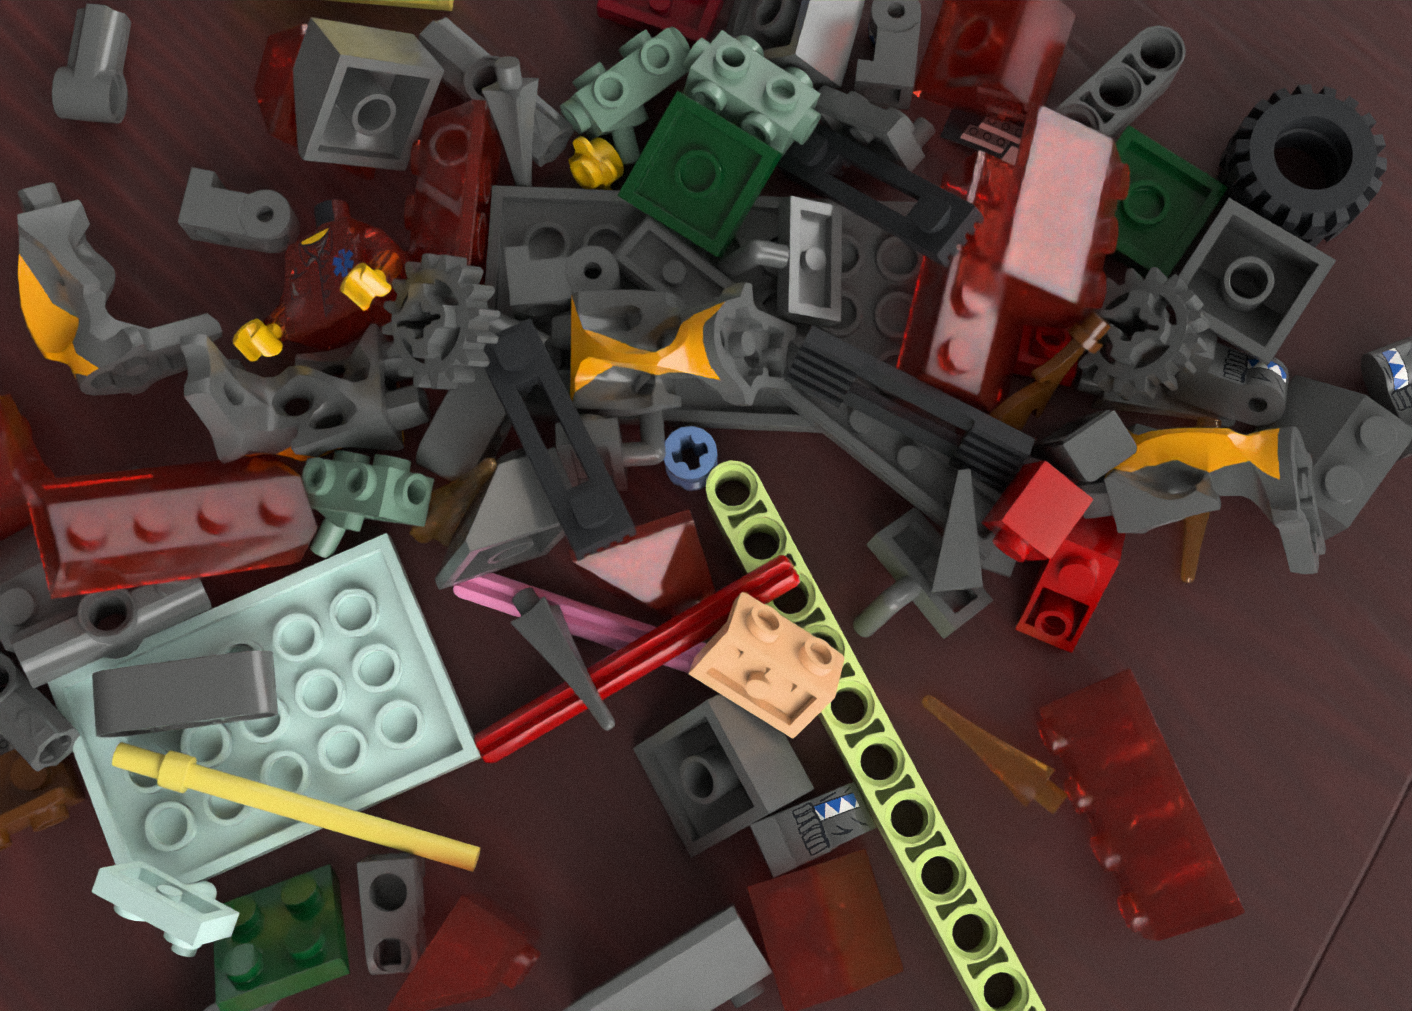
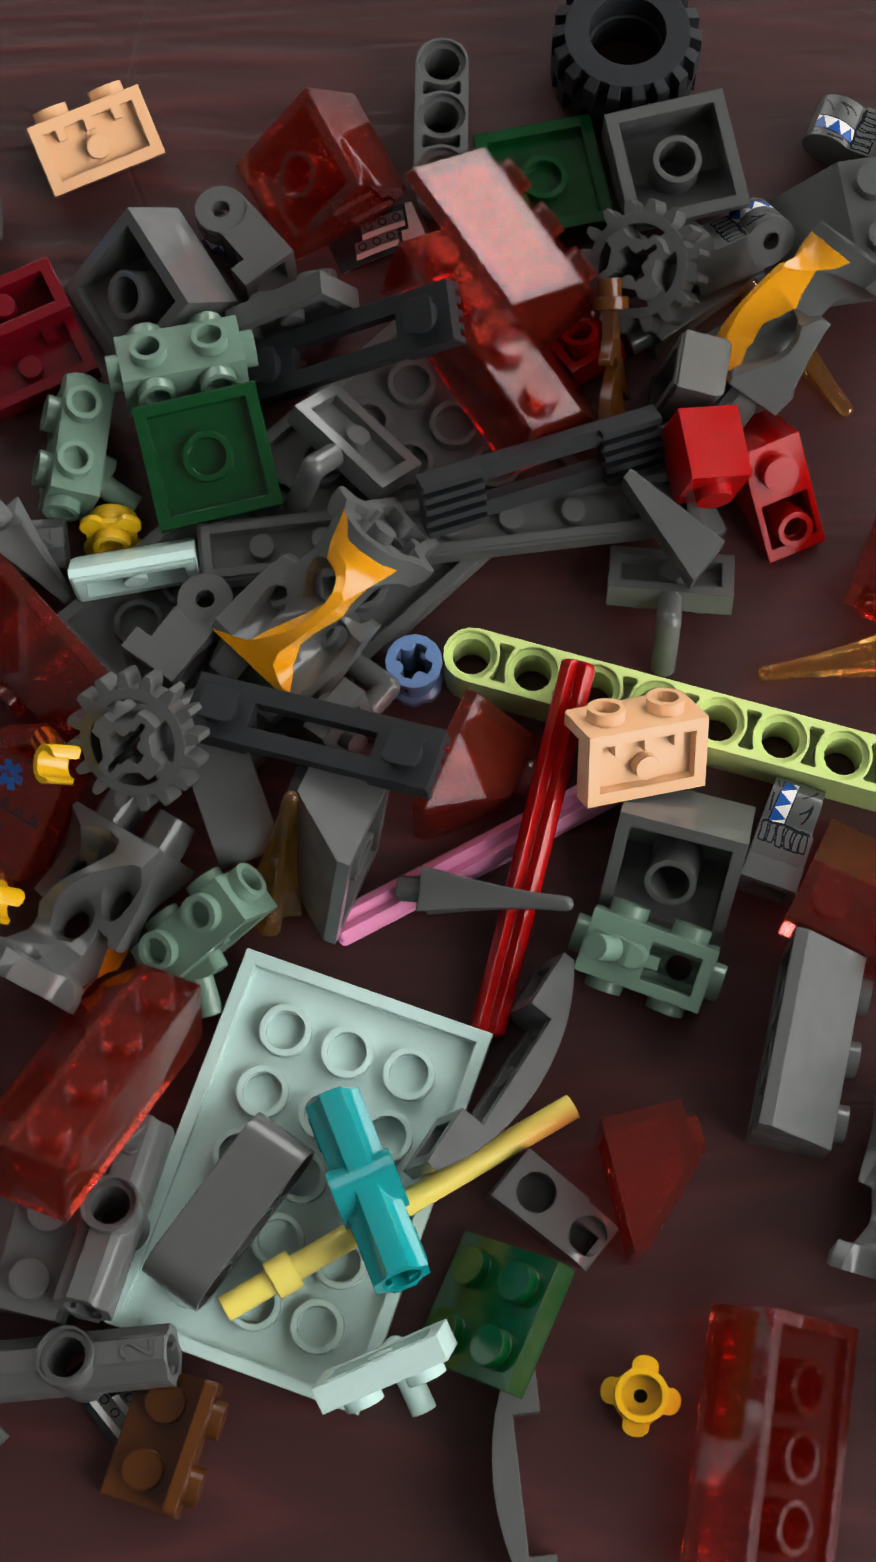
camera: 50 degrees left, 5 degrees down
none -> light aqua slope [67,538,200,602]
none -> teal piece [305,1086,431,1294]
none -> dark grey slope [403,952,574,1179]
none -> sand green brick [568,897,728,1018]

